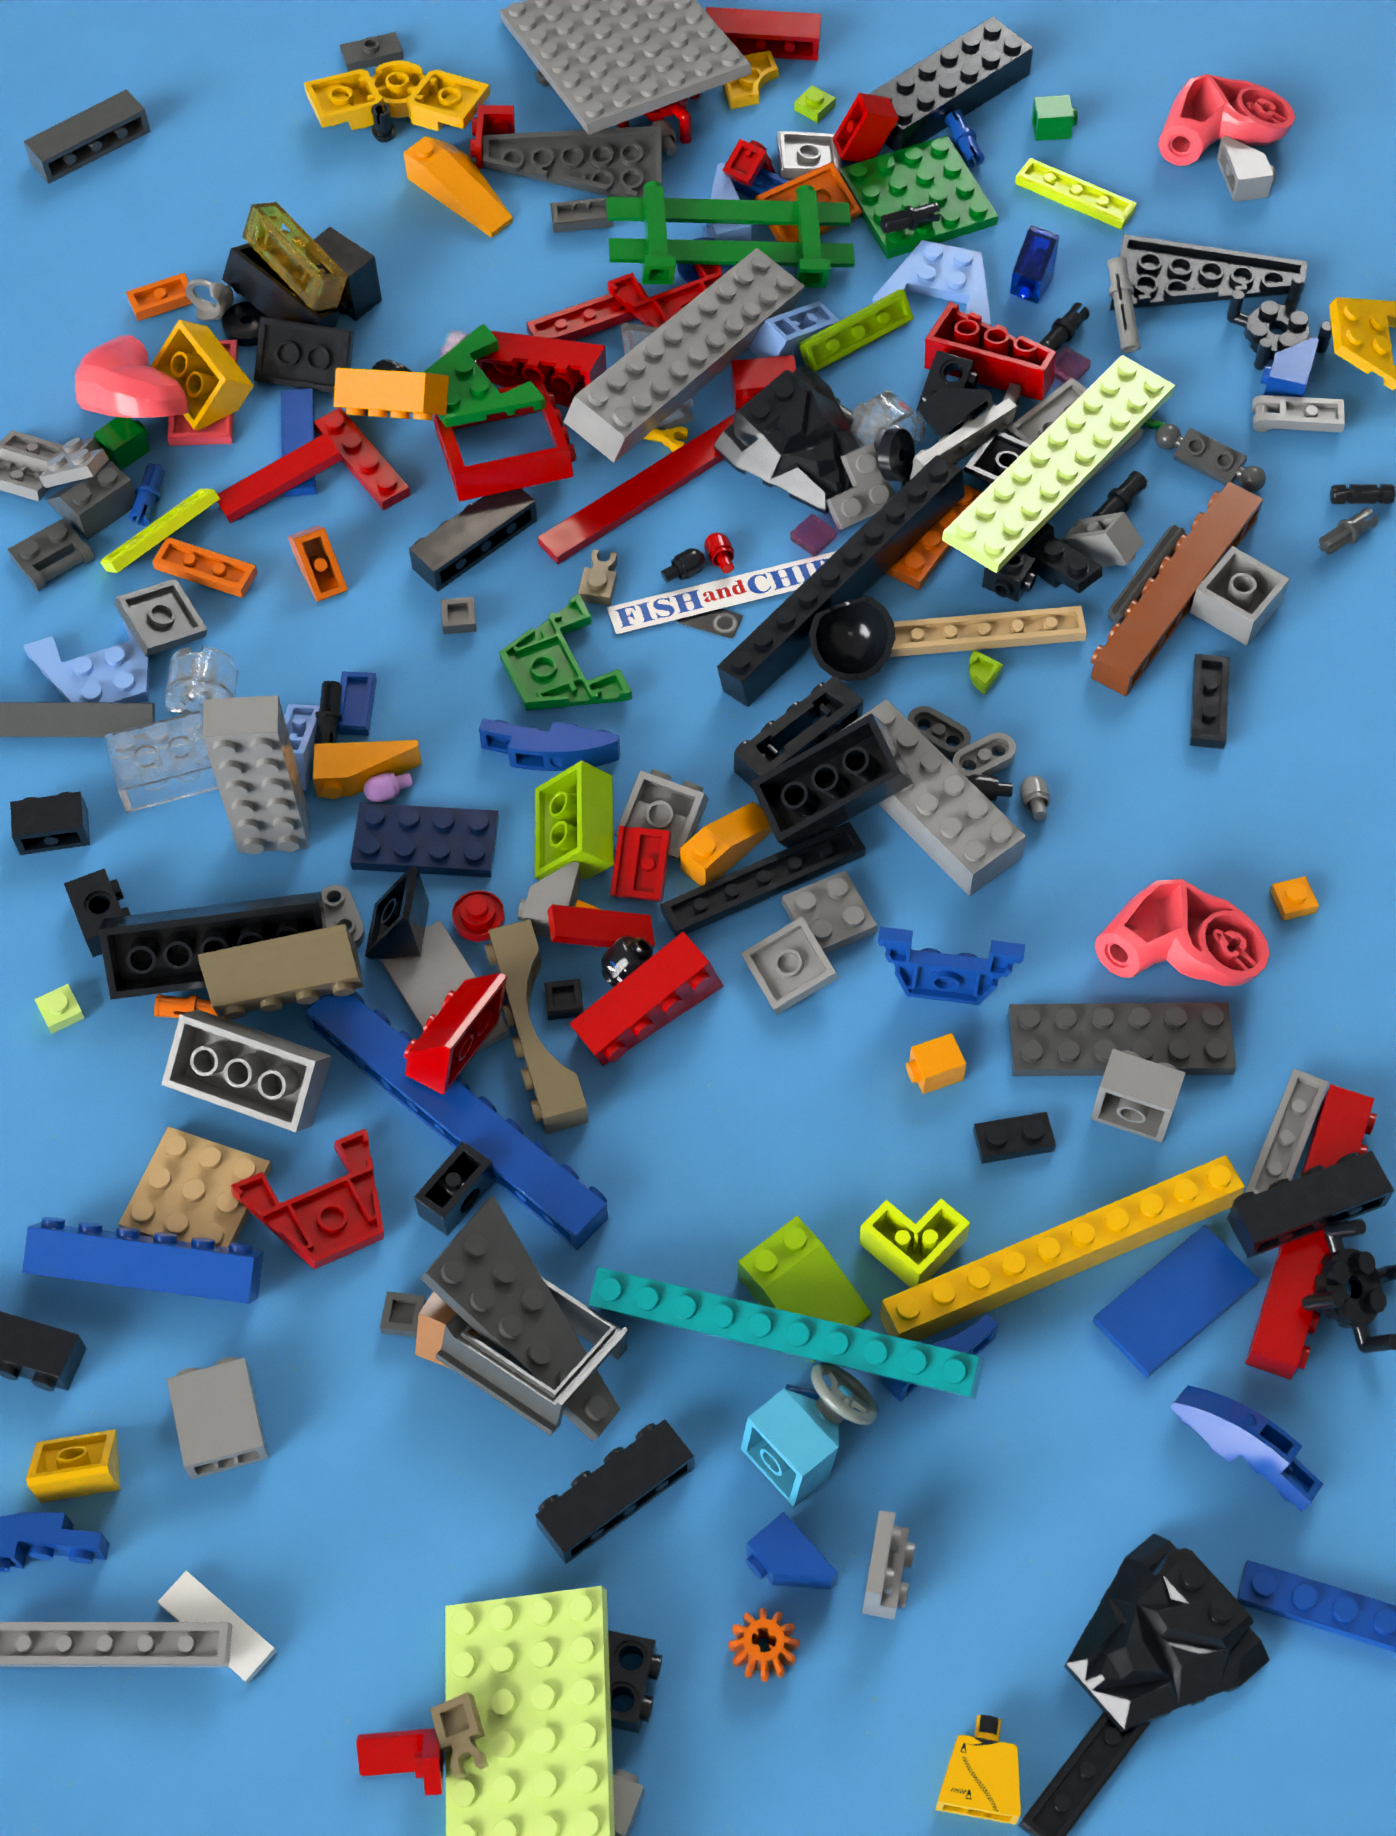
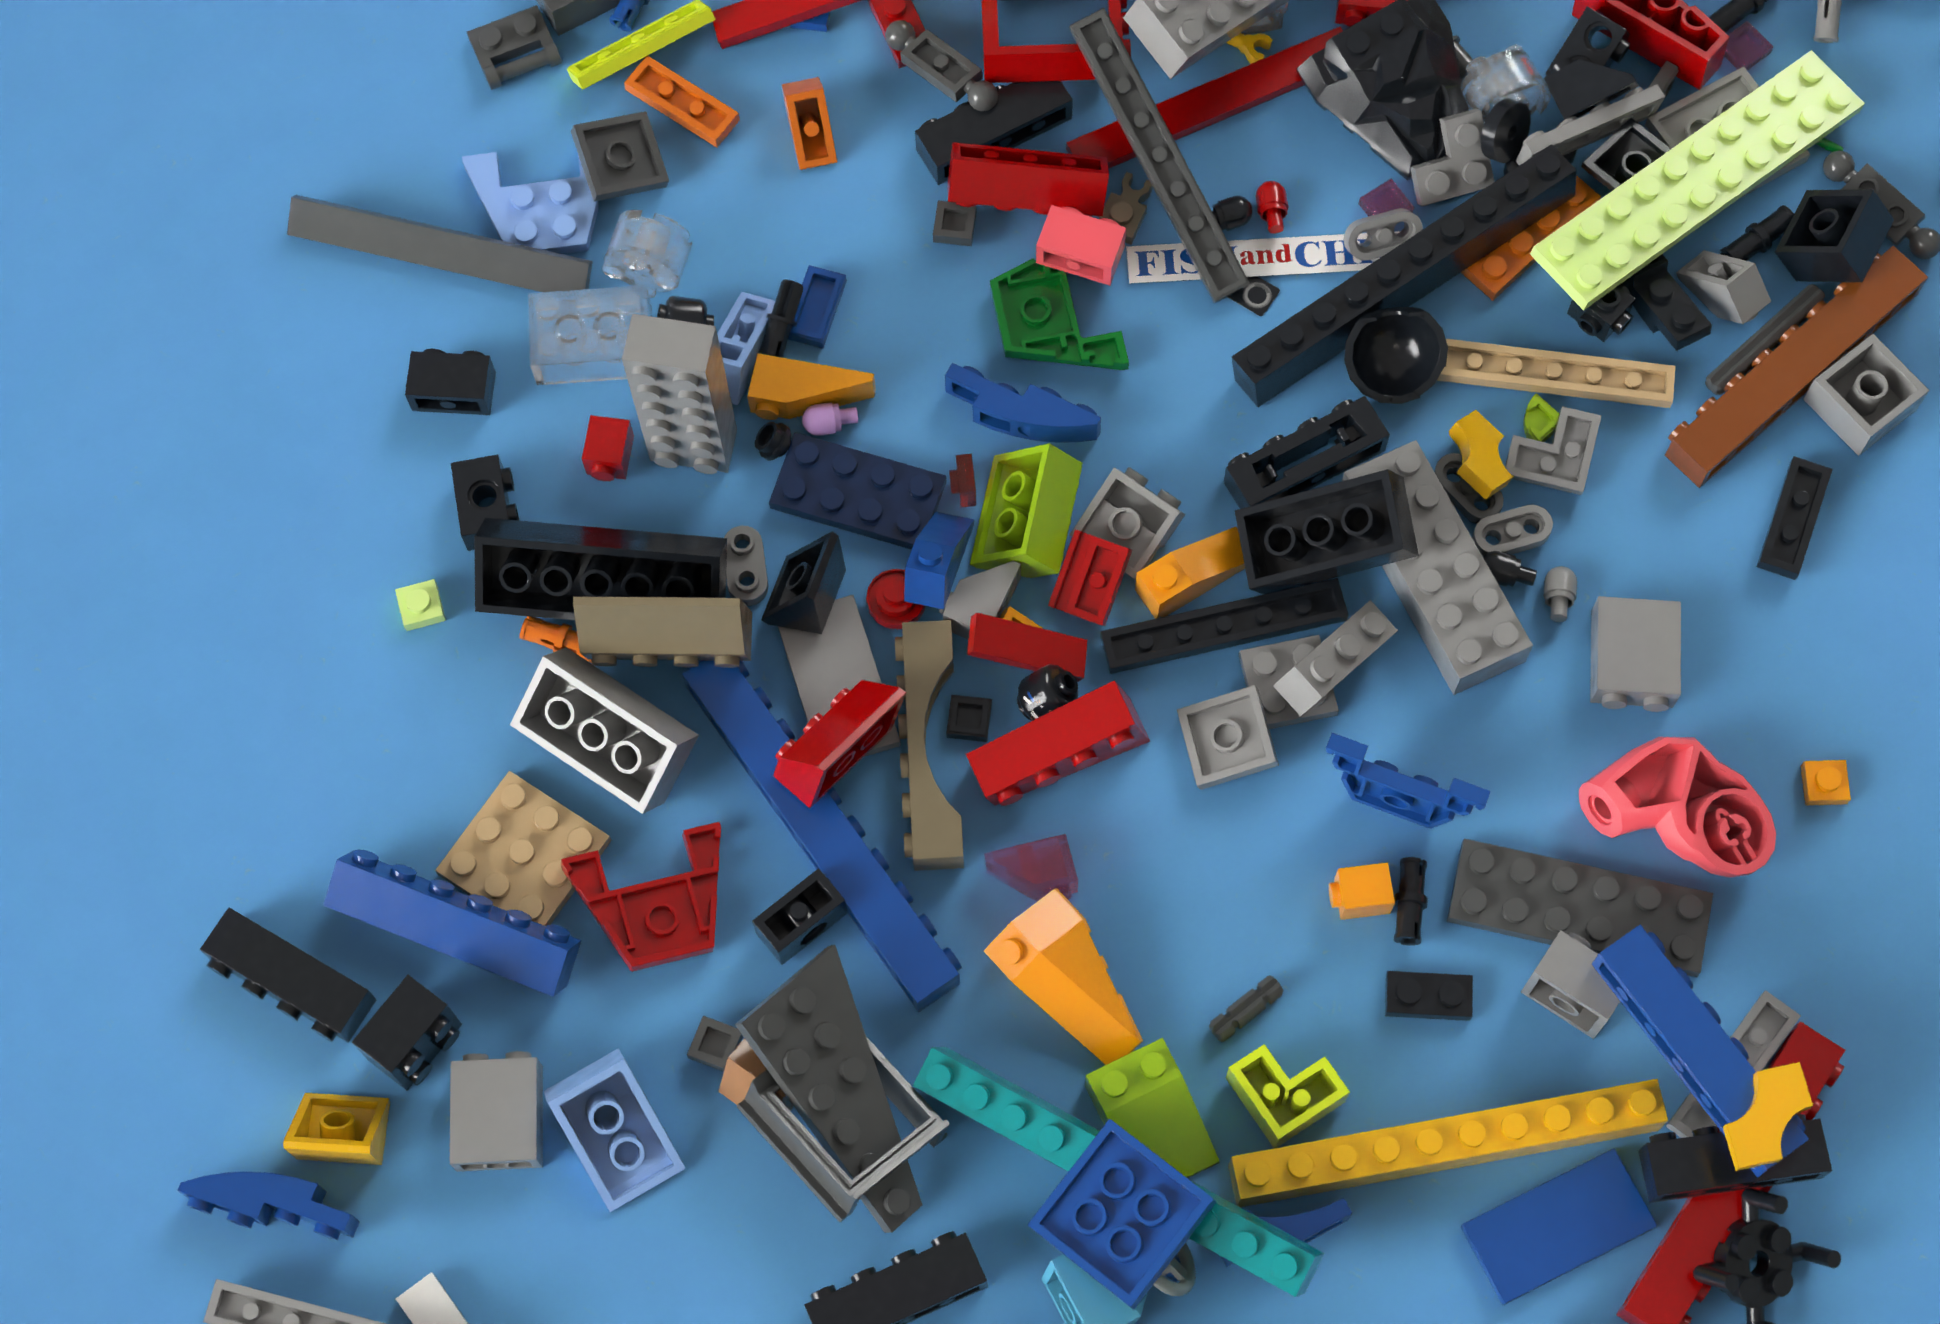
camera: 15 degrees right, 10 degrees up
none -> black brick [352,975,462,1091]
none -> light blue slope [543,1048,686,1212]
none -> red brick [582,415,634,481]
none -> black plate [755,421,791,461]
none -> dark grey plate [885,20,998,111]
none -> blue slope [904,512,975,610]
none -> red brick [948,142,1109,217]
none -> clear red plate [949,453,976,507]
none -> clear pink slope [984,834,1078,902]
none -> light orange wedge [984,888,1143,1065]
none -> blue plate [1027,1119,1216,1310]
none -> coral brick [1036,205,1126,286]
none -> dark grey tile [1069,8,1250,304]
none -> dark grey axle [1209,976,1284,1042]
none -> light grey brick [1273,600,1398,717]
none -> light grey plate [1344,208,1423,261]
none -> black pin [1394,857,1428,946]
none -> yellow tile [1449,410,1513,499]
none -> light grey plate [1505,406,1602,495]
none -> light grey brick [1590,596,1681,712]
none -> blue brick [1592,924,1809,1178]
none -> yellow tile [1723,1062,1813,1171]
none -> black brick [1775,189,1894,283]

